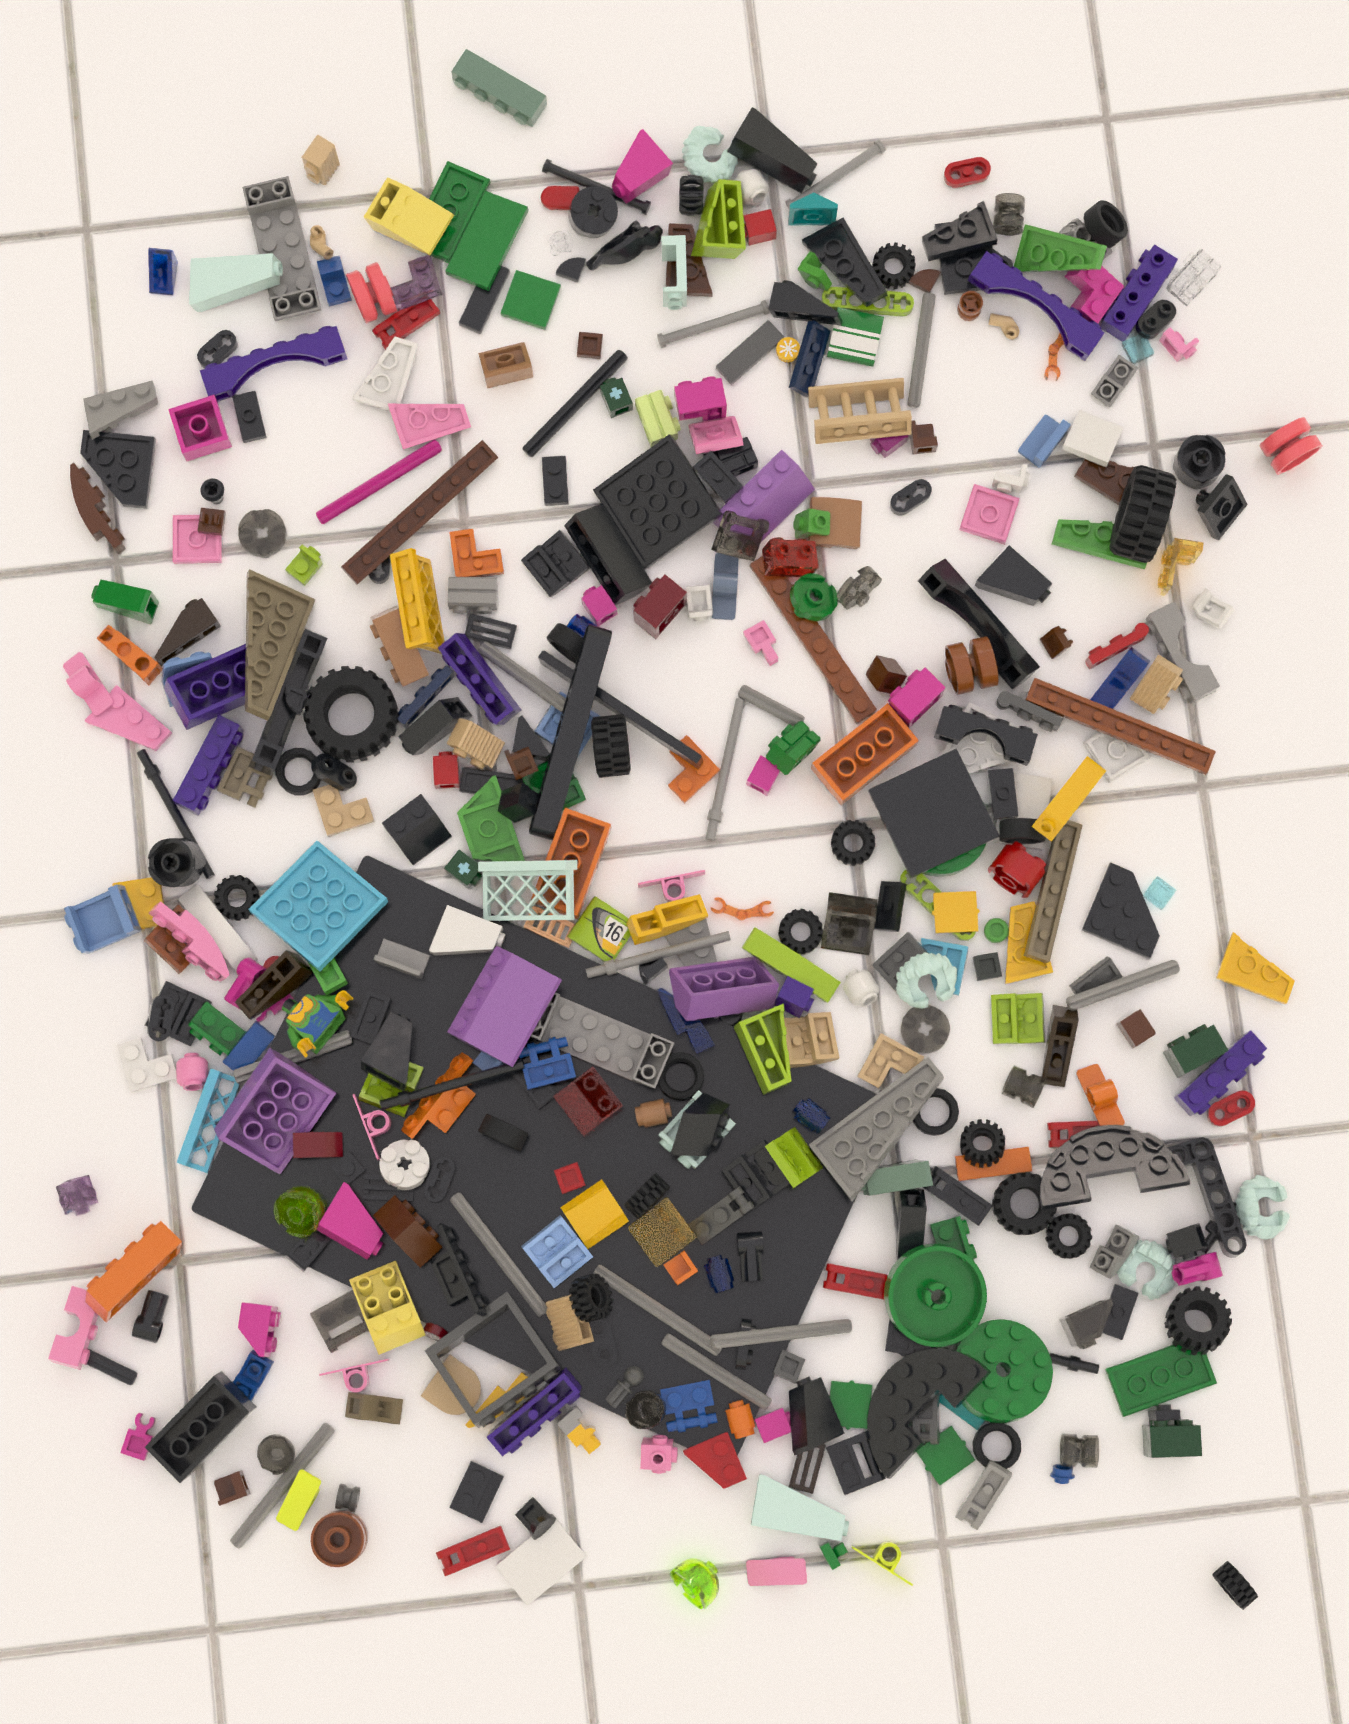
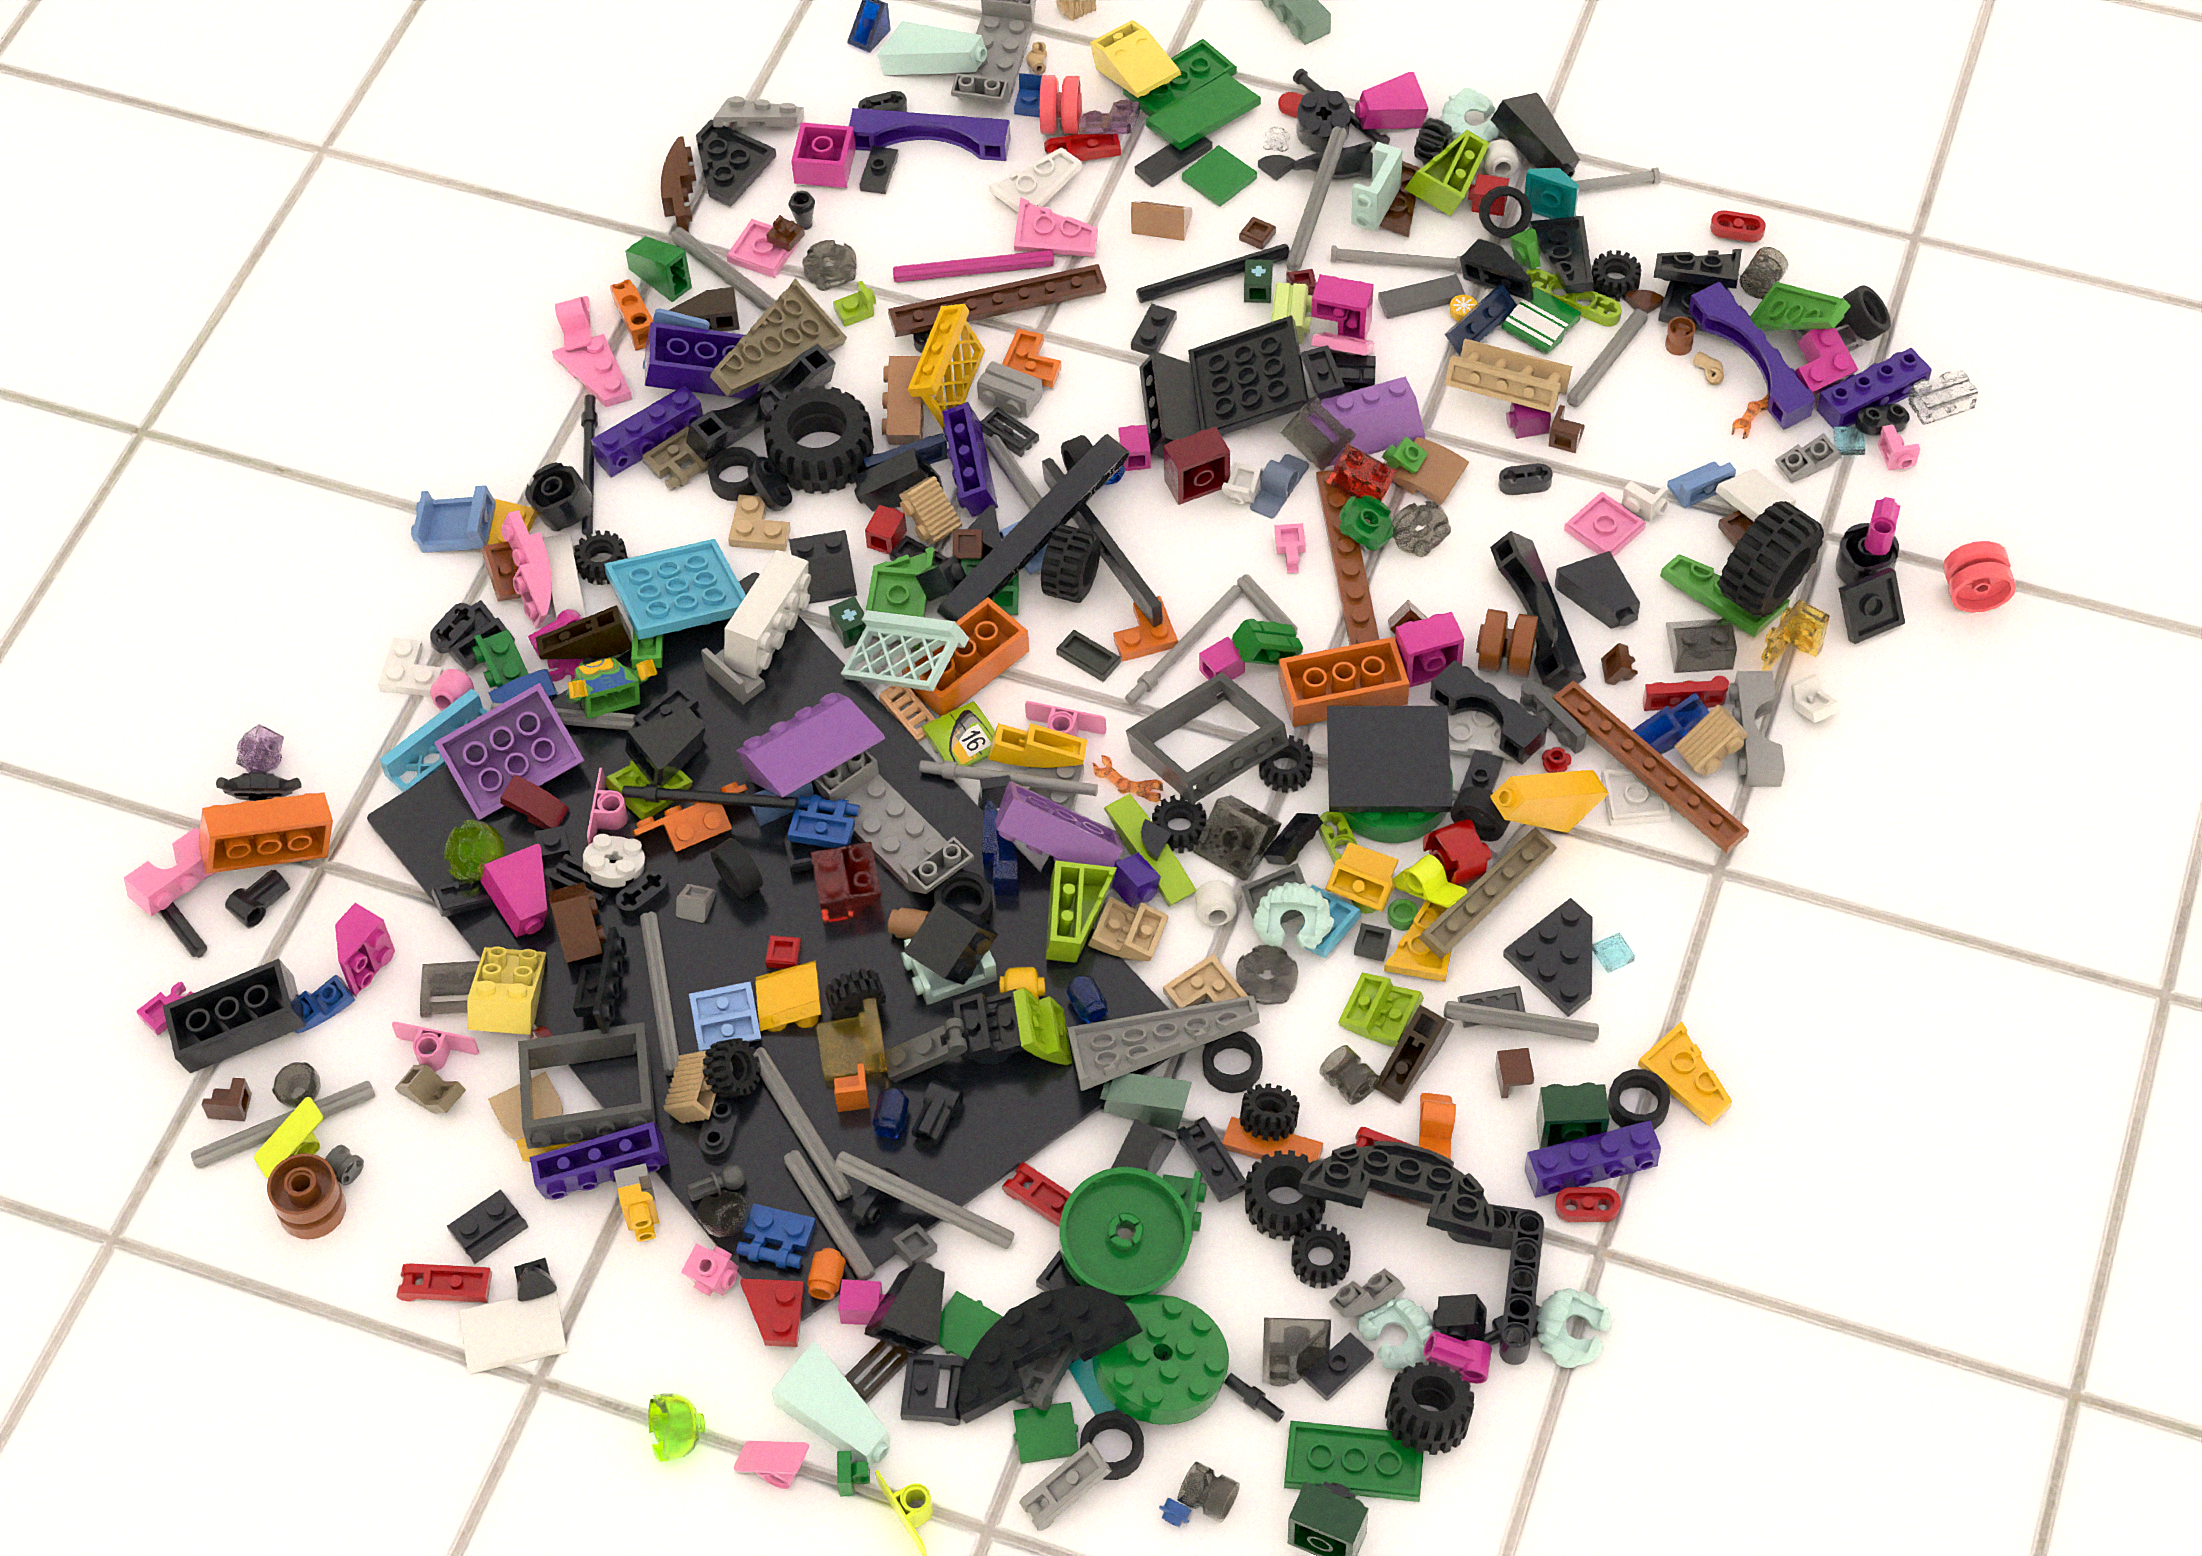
camera: 30 degrees right, 25 degrees down
white slope [429,905,506,956] -> none
black slope [521,530,590,597] -> none
none -> black piece [216,770,302,801]
none -> light grey axle [671,227,777,312]
none -> light grey slope [676,884,716,923]
none -> white brick [724,550,811,679]
none -> yellow head [1000,967,1045,1000]
none -> pearl dark grey tile [1056,629,1121,682]
none -> dark grey window [1126,672,1289,804]
none -> black tile [1141,819,1172,861]
none -> light grey axle [1286,126,1347,271]
none -> dark red tile [1286,269,1317,296]
none -> yellow slope [1325,861,1396,912]
none -> neon yellow piece [1392,854,1467,908]
none -> black tyre [1479,185,1532,239]
none -> red plate [1542,747,1571,773]
none -> black tyre [1608,1069,1670,1130]
none -> clear smoke slope [1666,618,1737,673]
none -> dark pink piece [1864,497,1901,555]

